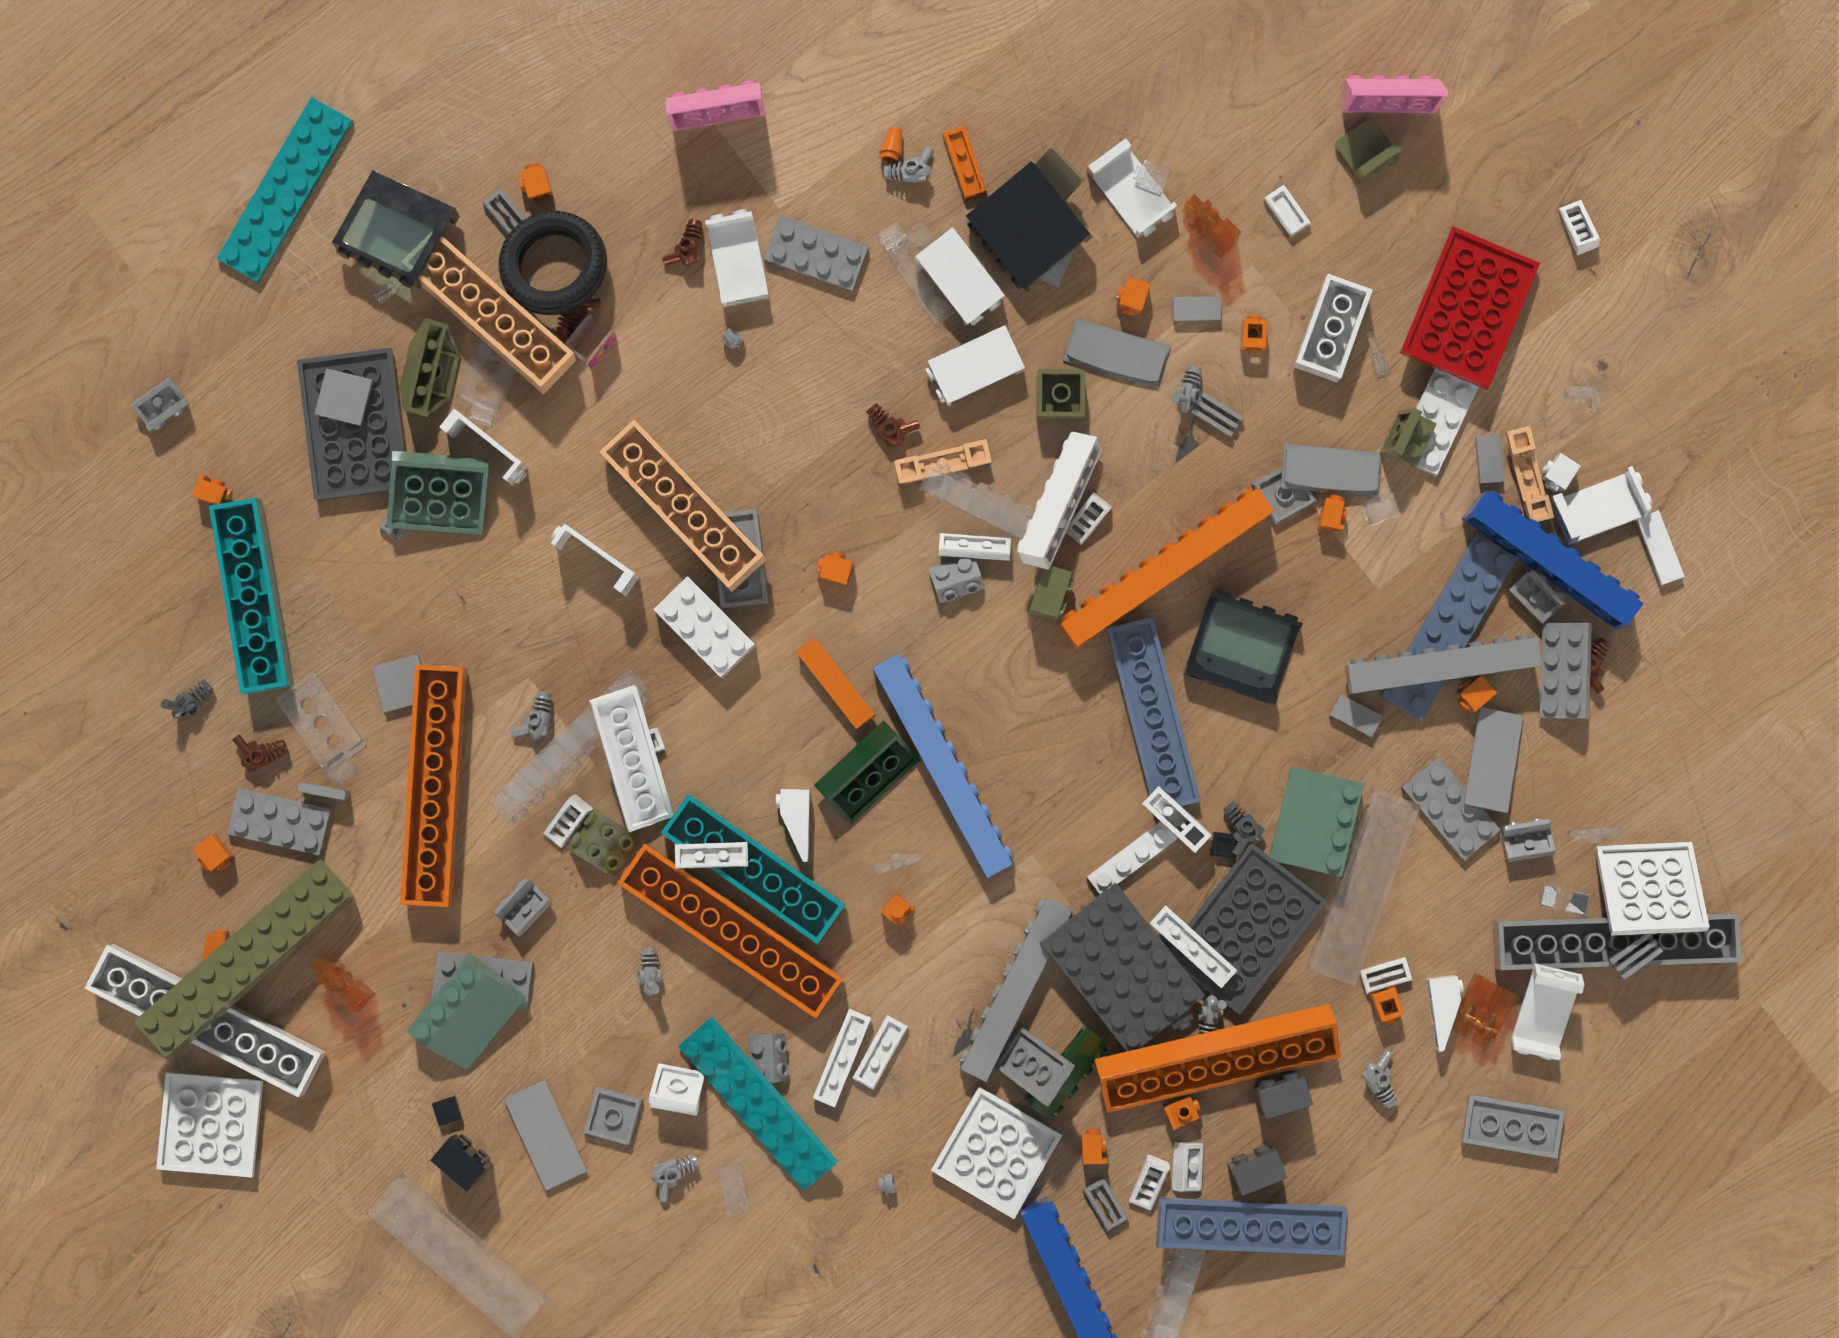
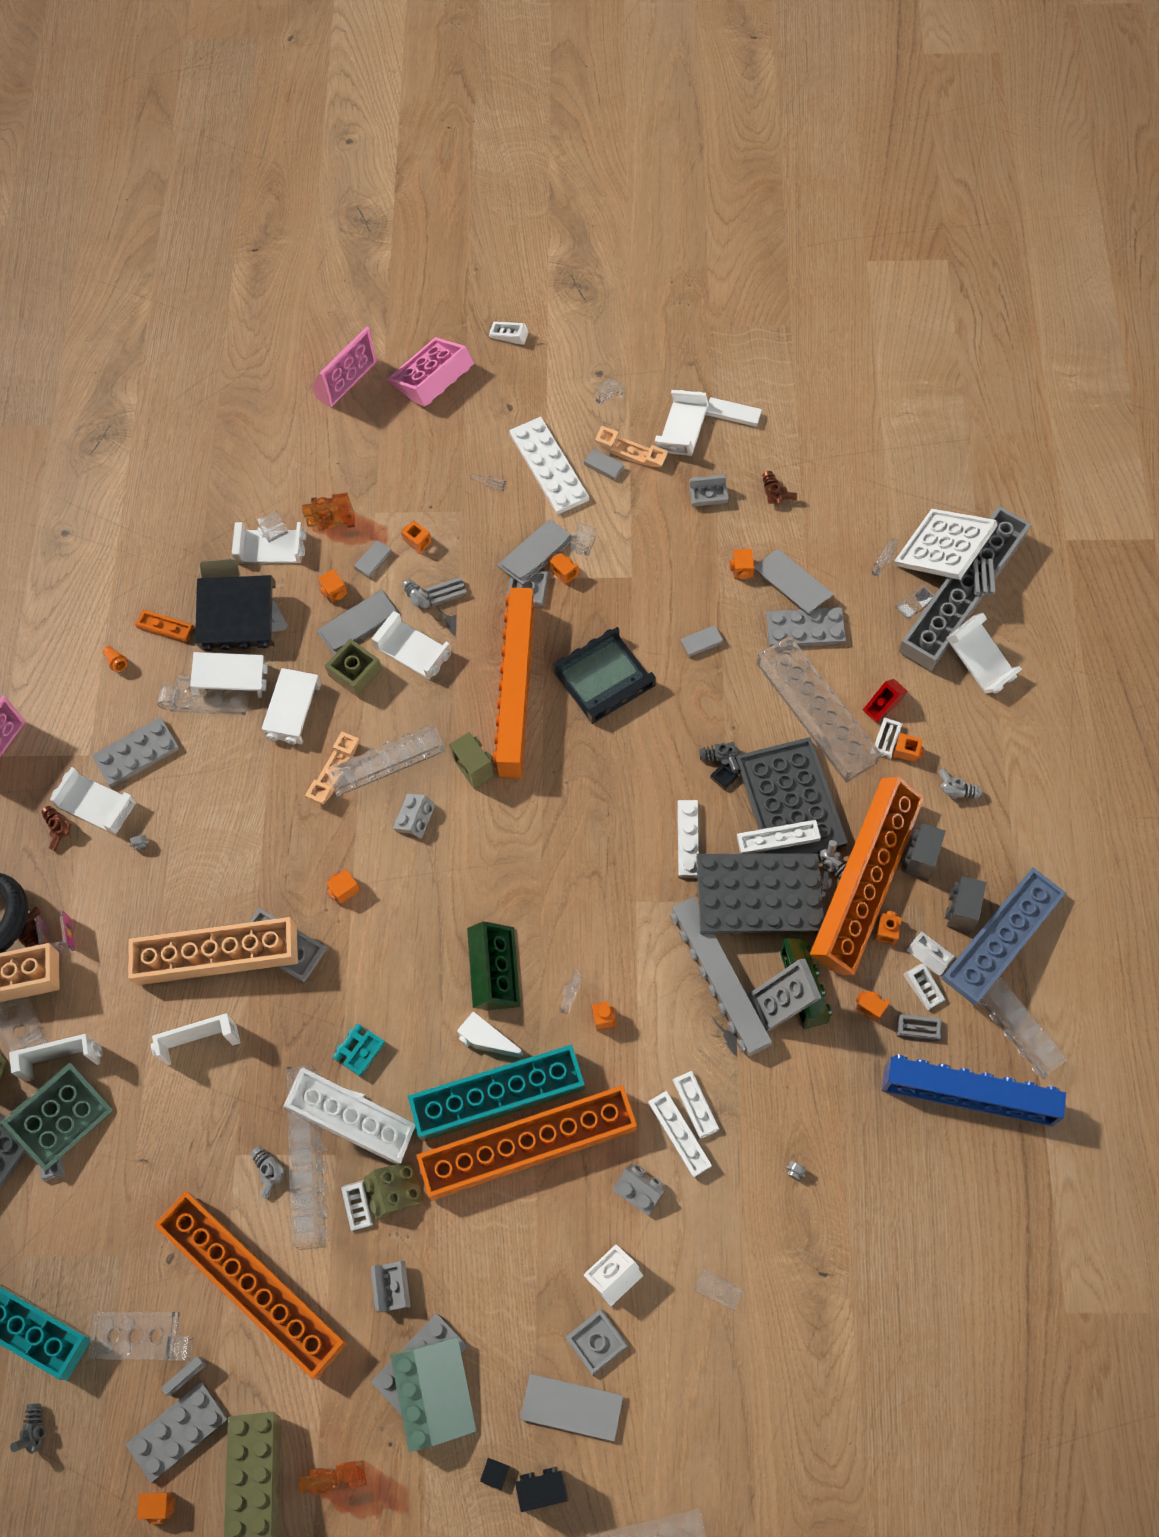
camera: 50 degrees left, 20 degrees down
copper piece [232,734,288,773] -> none
light grey tile [372,654,421,713] -> none
light grey piece [637,947,661,996] -> none
light grey piece [651,1154,699,1202] -> none
white brick [653,576,756,679] -> none
white tile [675,842,748,869] -> none
teal plate [678,1016,839,1191] -> none
orange slope [796,637,876,730] -> none
copper piece [866,403,920,448] -> none
medium blue brick [873,654,1014,878] -> none
light grey piece [884,147,934,183] -> none
white plate [931,1086,1062,1219] -> none
white tile [938,533,1011,561] -> none
white brick [1017,431,1103,570] -> none
white slope [1066,492,1112,545] -> none
sand blue plate [1106,617,1201,806] -> none
white slope [1142,786,1212,853] -> none
white tile [1264,185,1311,238] -> none
sand green slope [1269,767,1364,877] -> none
white brick [1293,274,1373,383] -> none
olive bracket [1335,118,1403,182] -> none
light grey brick [1345,634,1542,694] -> none
olive bracket [1380,408,1437,467] -> none
sand blue plate [1380,533,1518,721] -> none
red plate [1399,226,1540,390] -> none
white slope [1425,975,1464,1052] -> none
clear orange hips [1451,973,1520,1048] -> none
light grey plate [1461,1094,1565,1159] -> none
blue brick [1462,491,1644,630] -> none
light grey bracket [1501,818,1556,862] -> none
light grey plate [1540,623,1592,719] -> none
white brick [1541,453,1581,492] -> none
none -> teal plate [332,1023,386,1078]
none -> white panel [372,611,451,680]
none -> bright pink slope [386,337,474,406]
none -> red slope [863,679,908,723]

